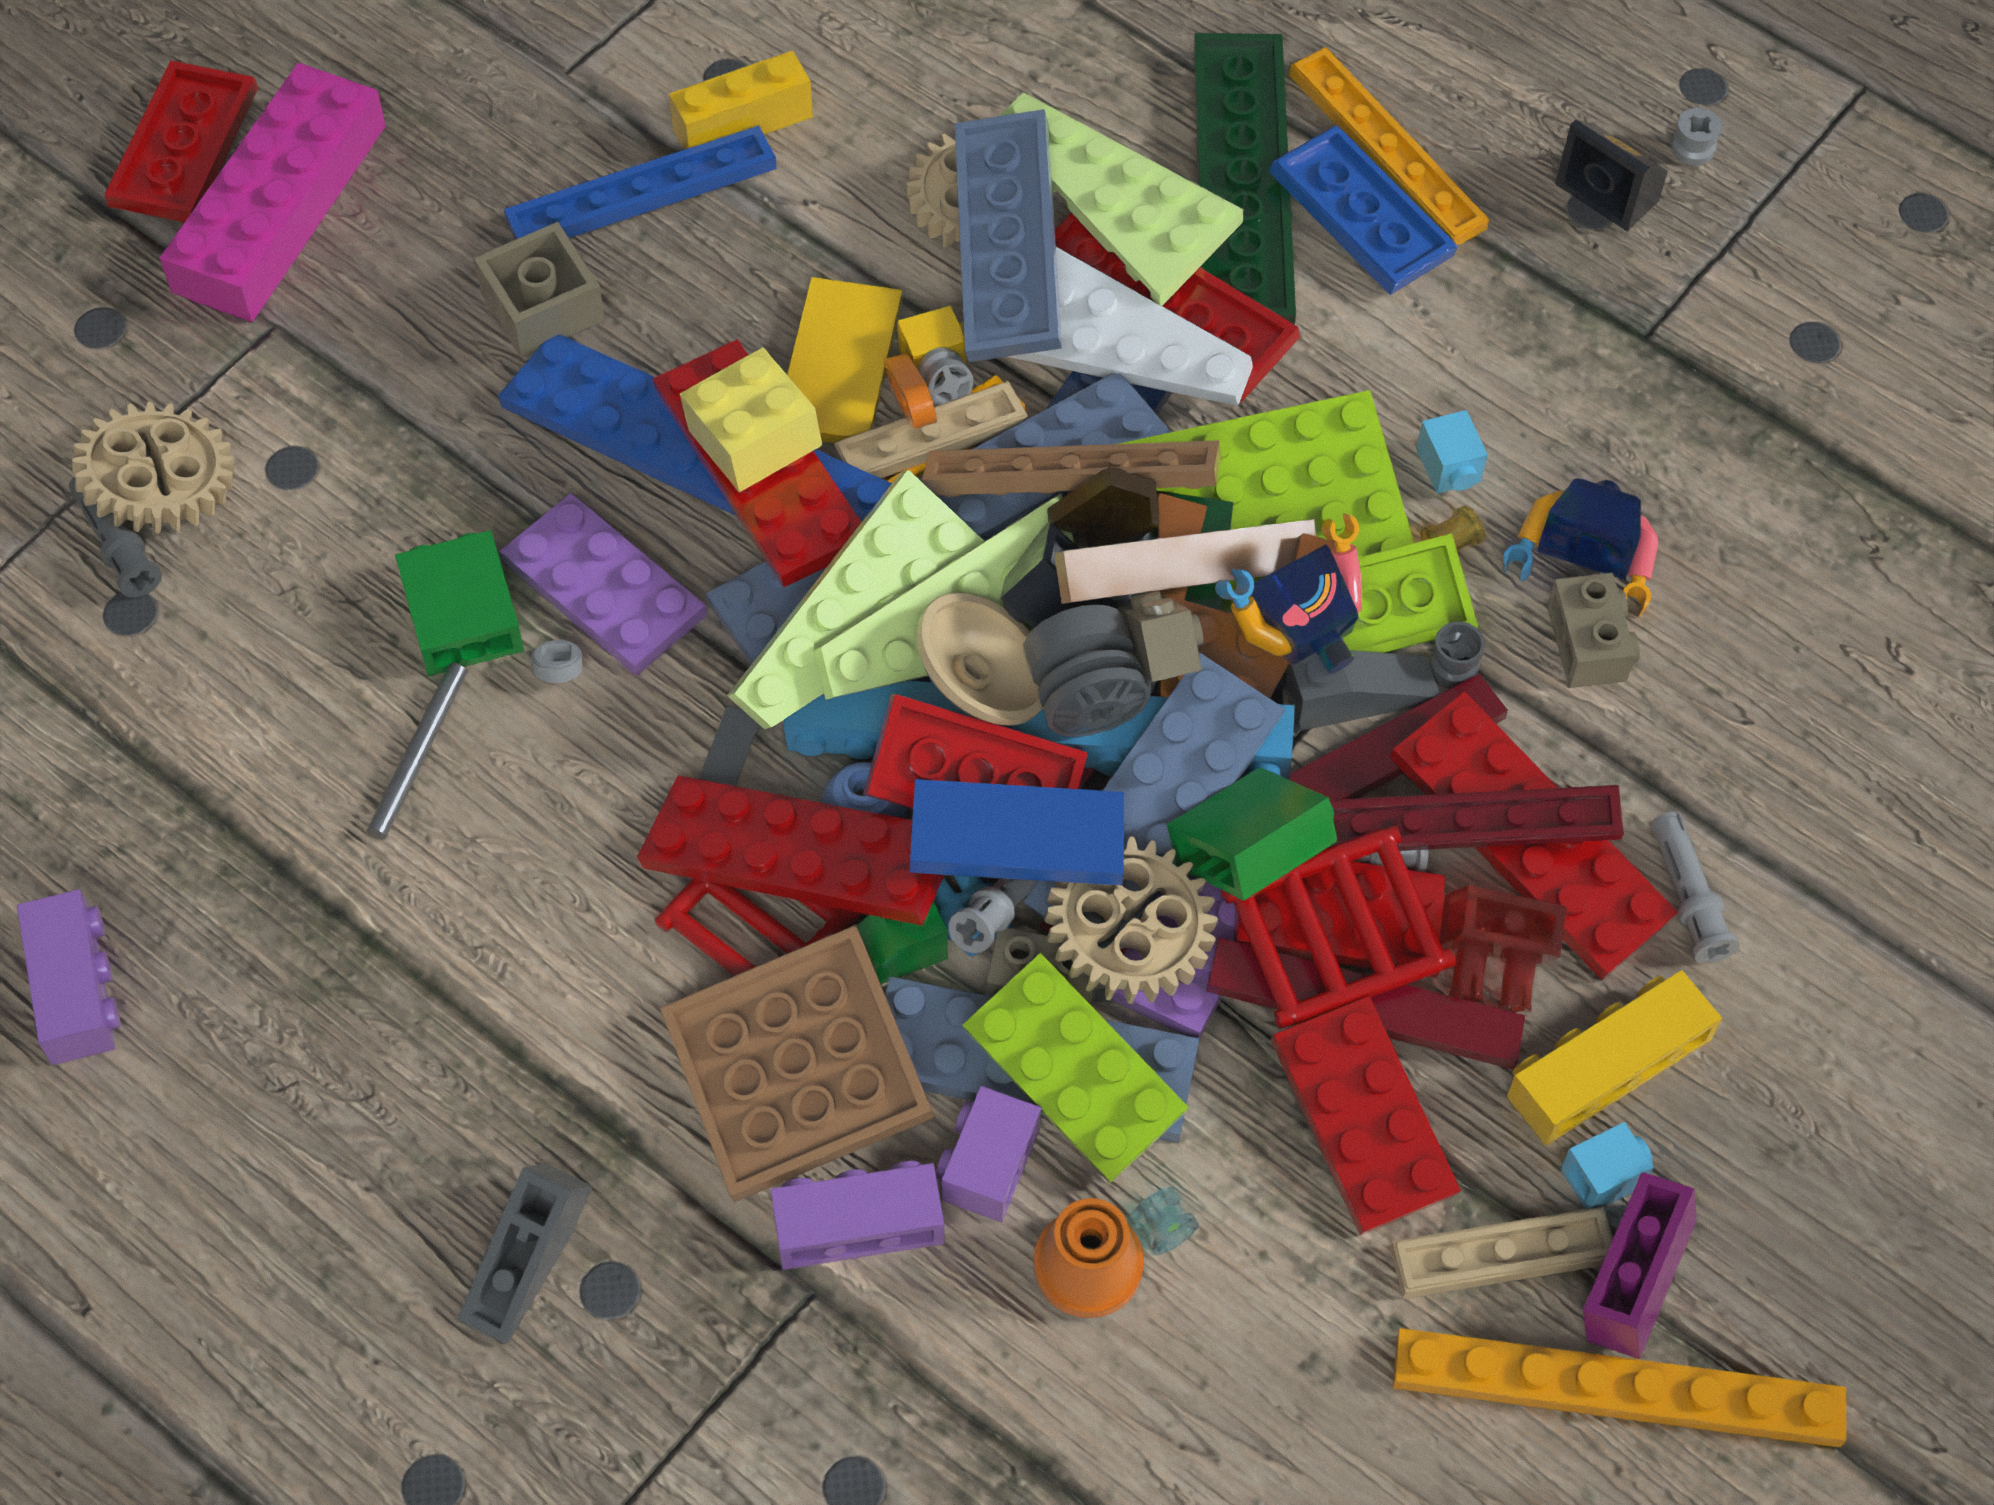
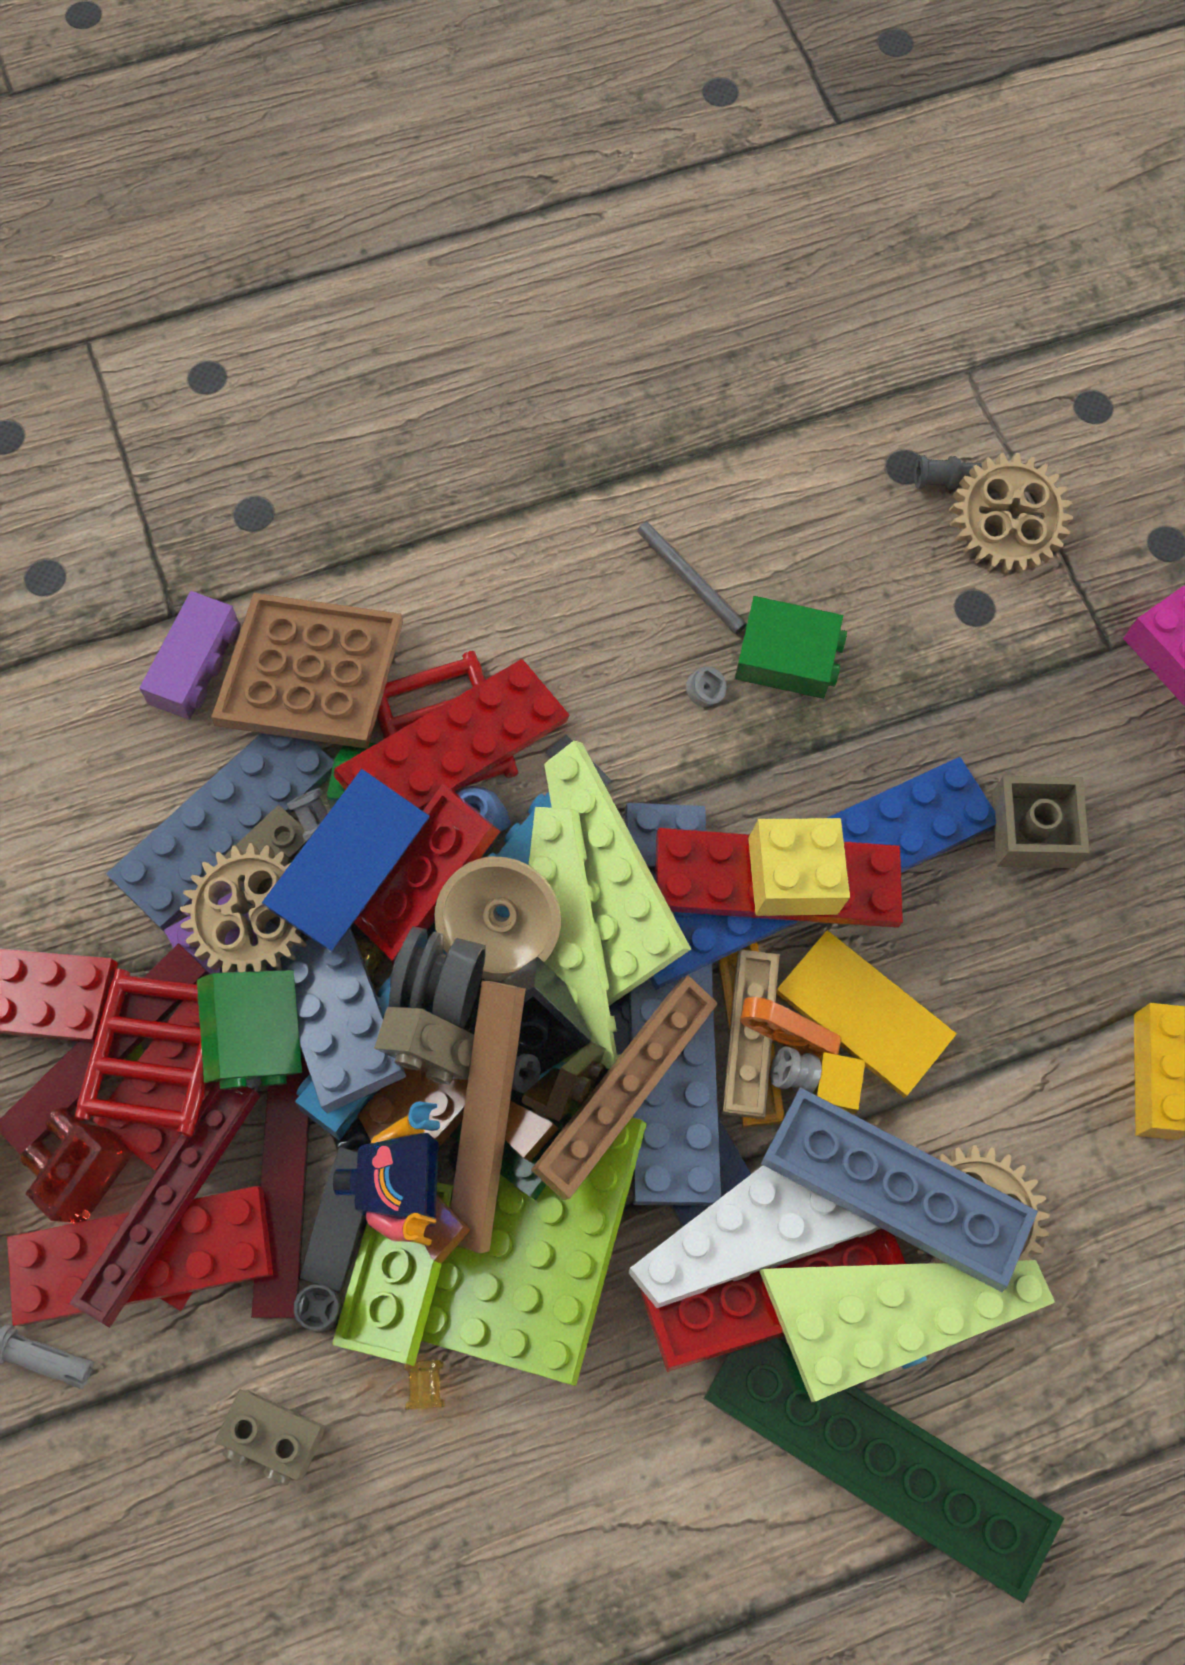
camera: 120 degrees right, 10 degrees up
medium lavender brick [17,889,121,1065] -> none
dark grey slope [457,1163,593,1343] -> none
medium lavender plate [500,493,707,676] -> none
blue plate [504,125,777,240] -> none
medium lavender brick [936,1086,1042,1222] -> none
lime plate [962,953,1189,1184] -> none
orange piece [1034,1198,1144,1318] -> none
clear light blue wheel [1130,1187,1199,1255] -> none
blue tile [1269,125,1458,295] -> none
light orange tile [1289,47,1490,245] -> none
medium azure brick [1416,410,1488,493] -> none
clear blue torso [1503,478,1659,617] -> none

